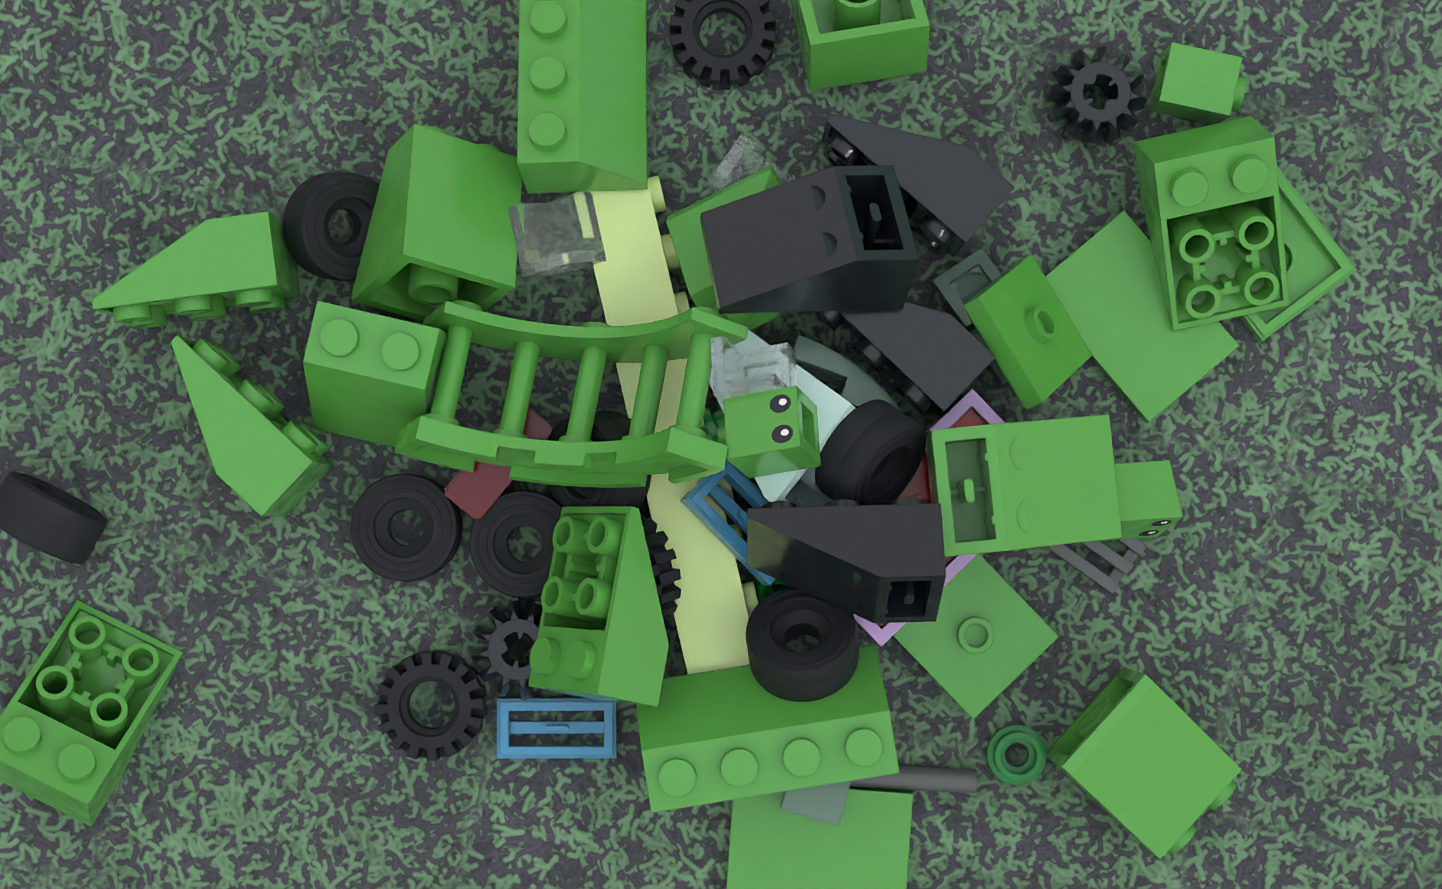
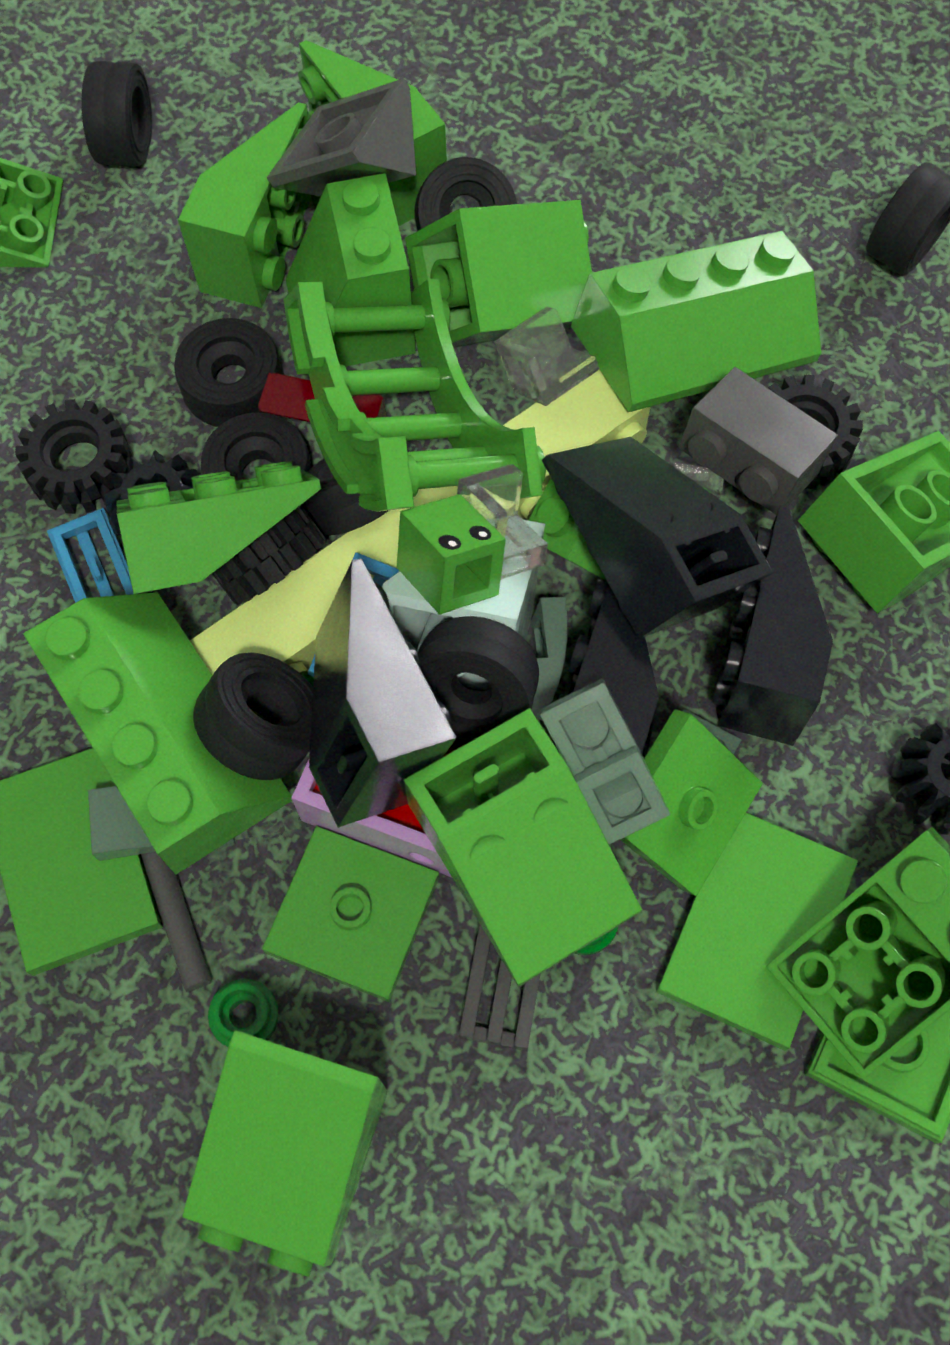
camera: 65 degrees right, 20 degrees down
bright green brick [1092,460,1183,542] -> none
none -> dark grey slope [266,78,416,197]
none -> sand green slope [540,678,671,845]
none -> dark grey brick [679,367,838,515]

